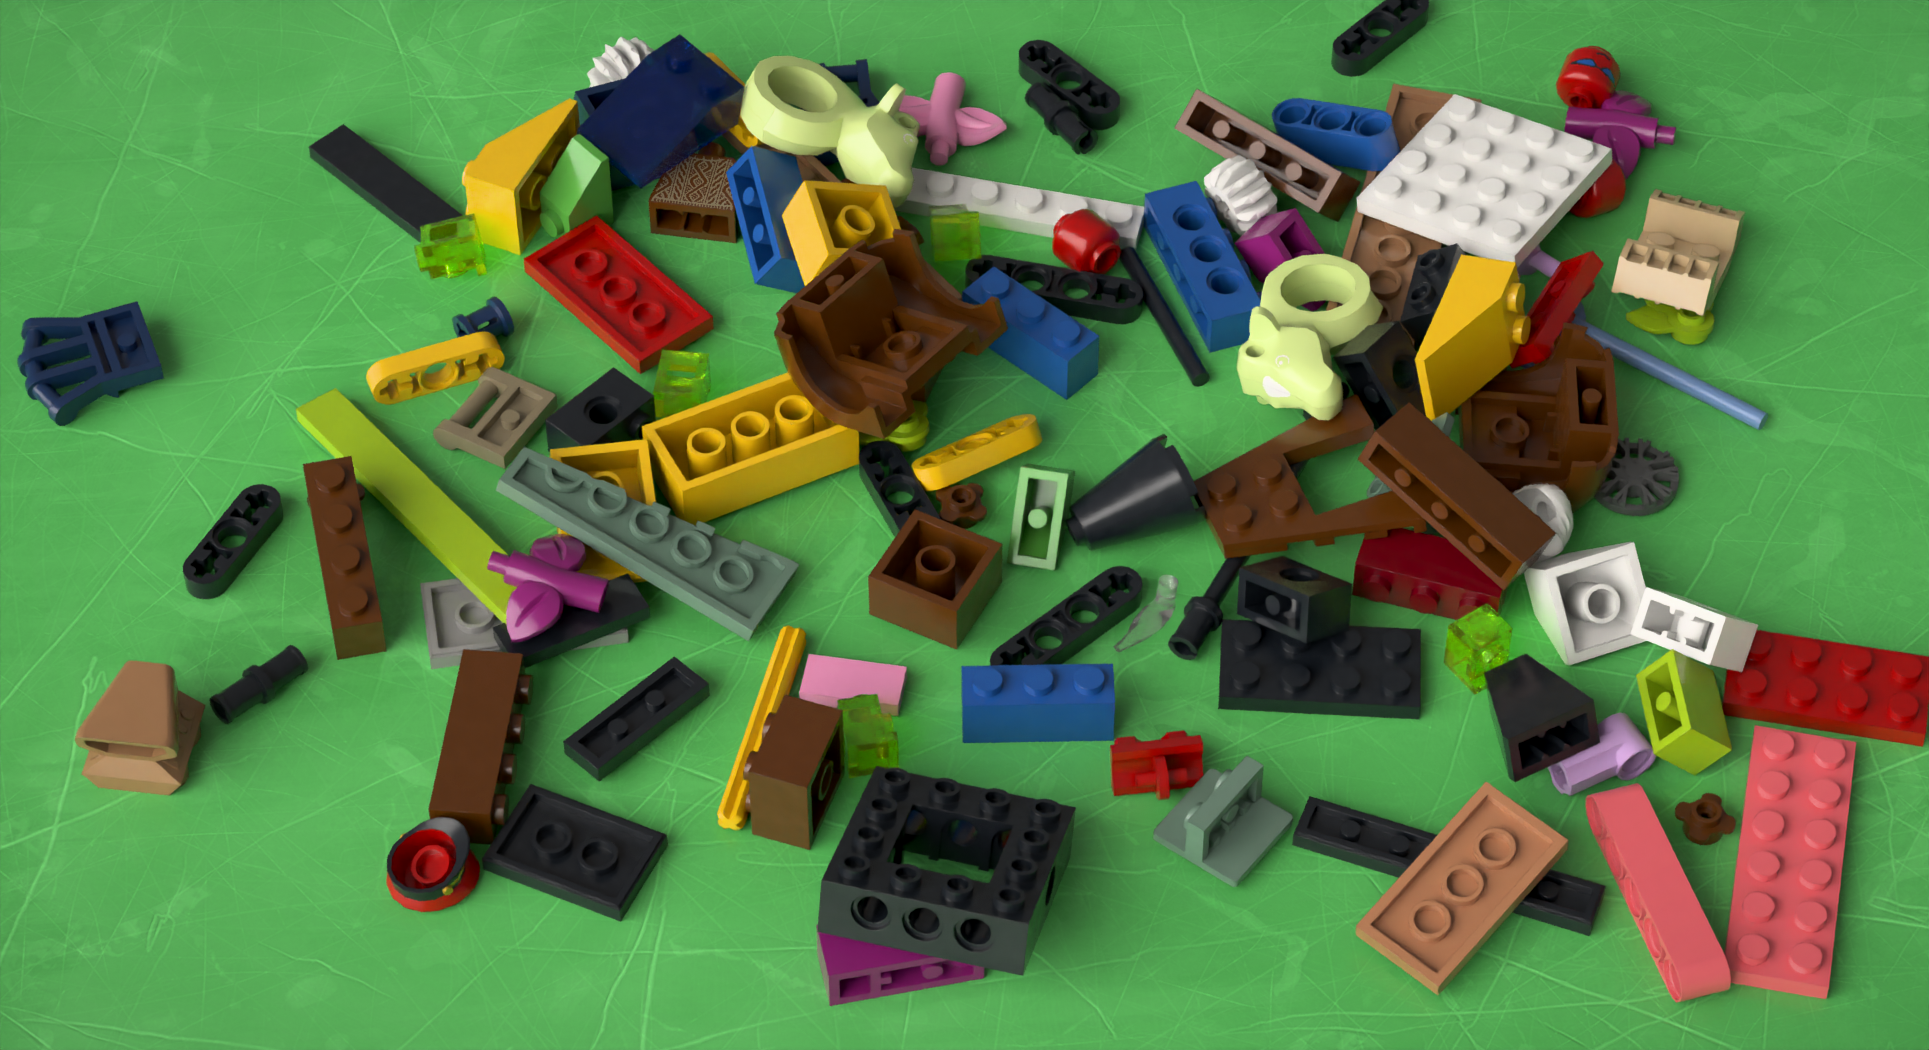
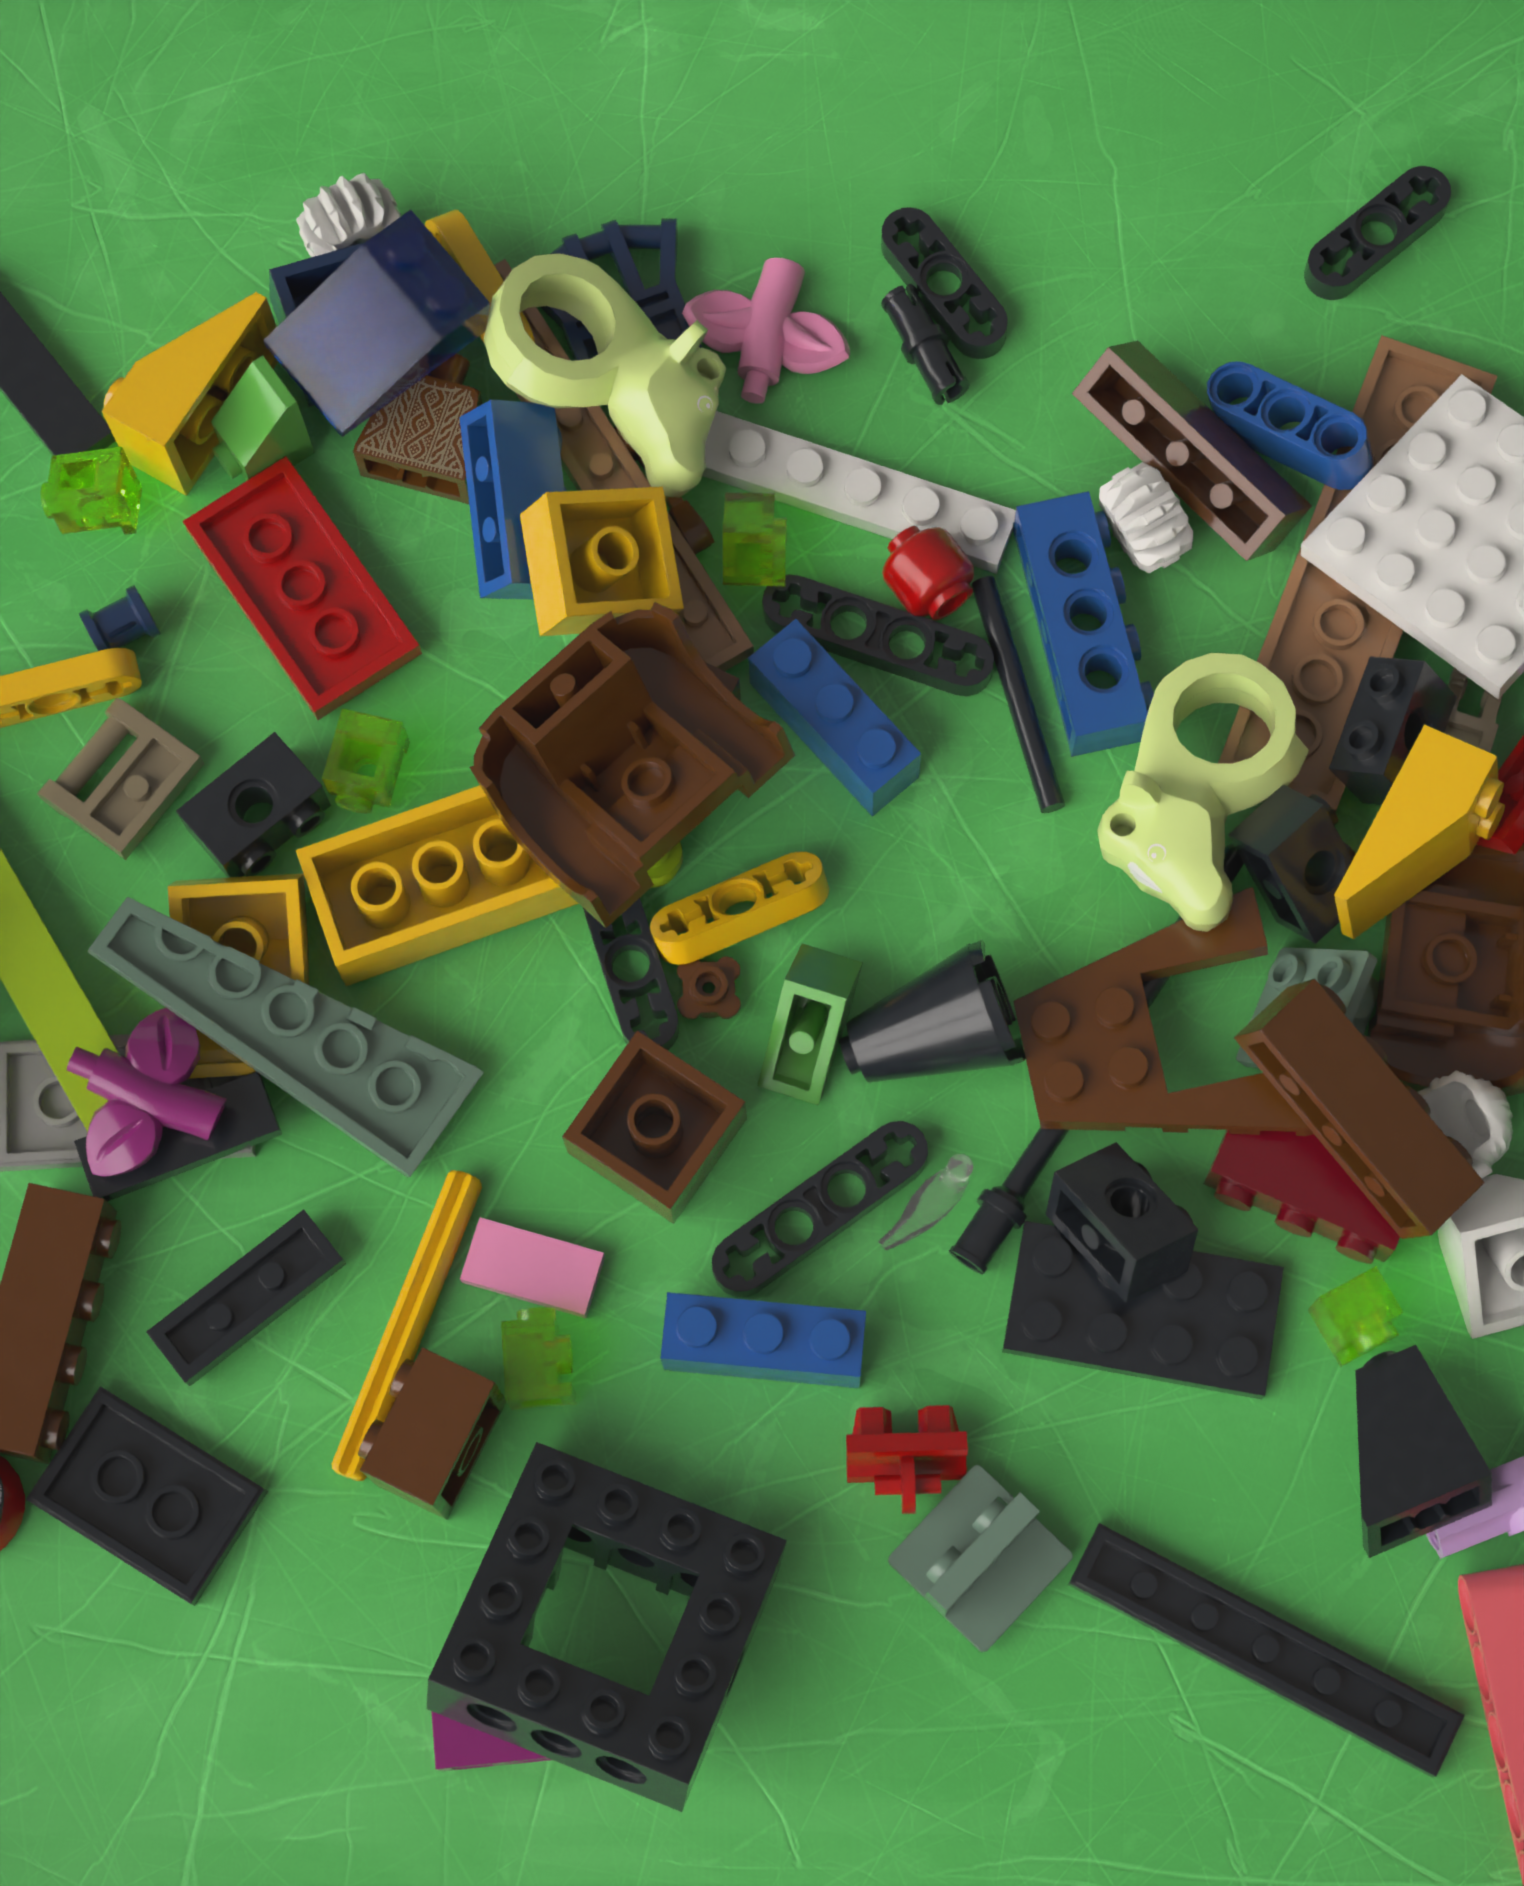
camera: 10 degrees right, 25 degrees up
magenta slope [1234,208,1326,311] -> none
nougat plate [1356,782,1569,995] -> none

